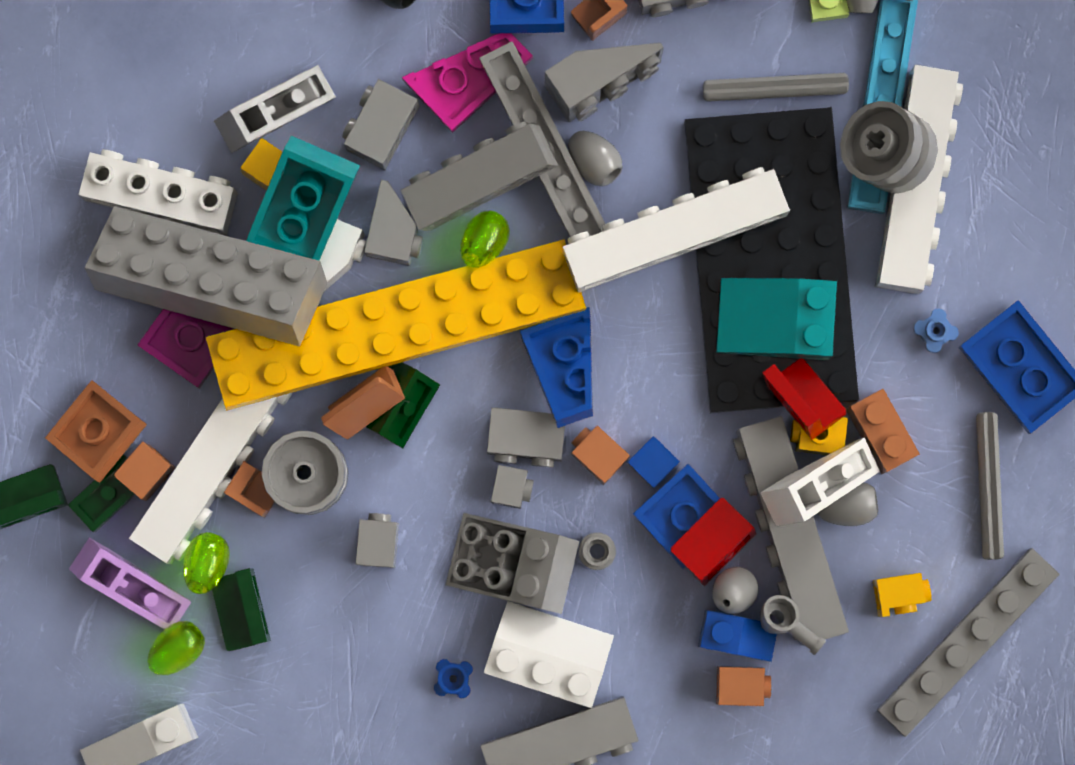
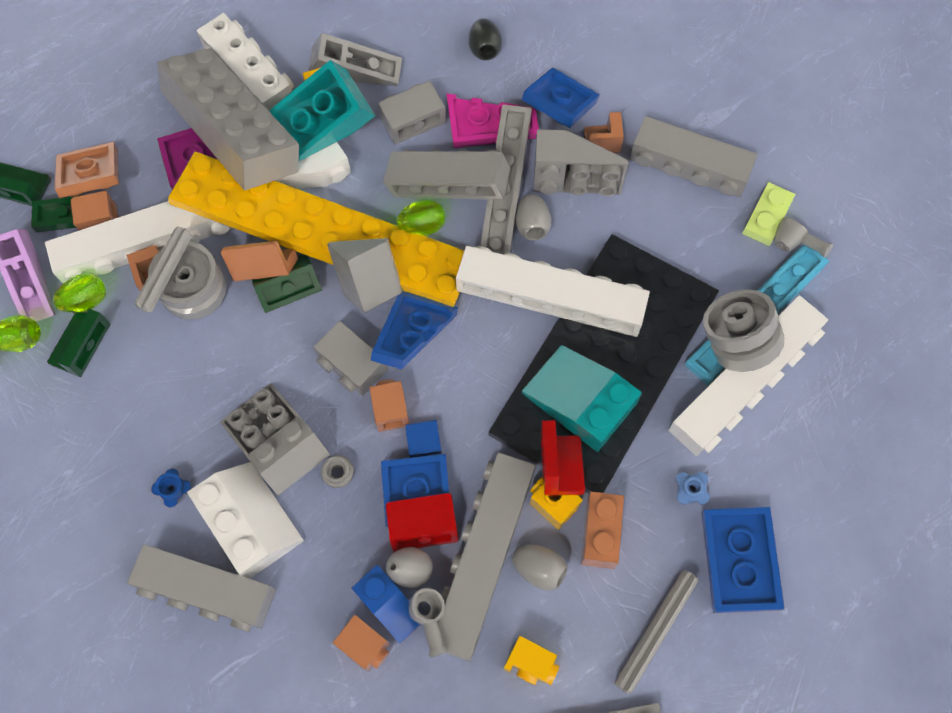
camera: 35 degrees right, 15 degrees down
light grey brick [356,513,399,568] -> none
light grey slope [364,180,423,266] -> none
light grey plate [491,465,534,509] -> none
light grey axle [703,73,849,101] -> none
white slope [761,438,880,527] -> none
none -> light grey axle [135,226,192,313]
none -> light grey slope [327,238,403,313]

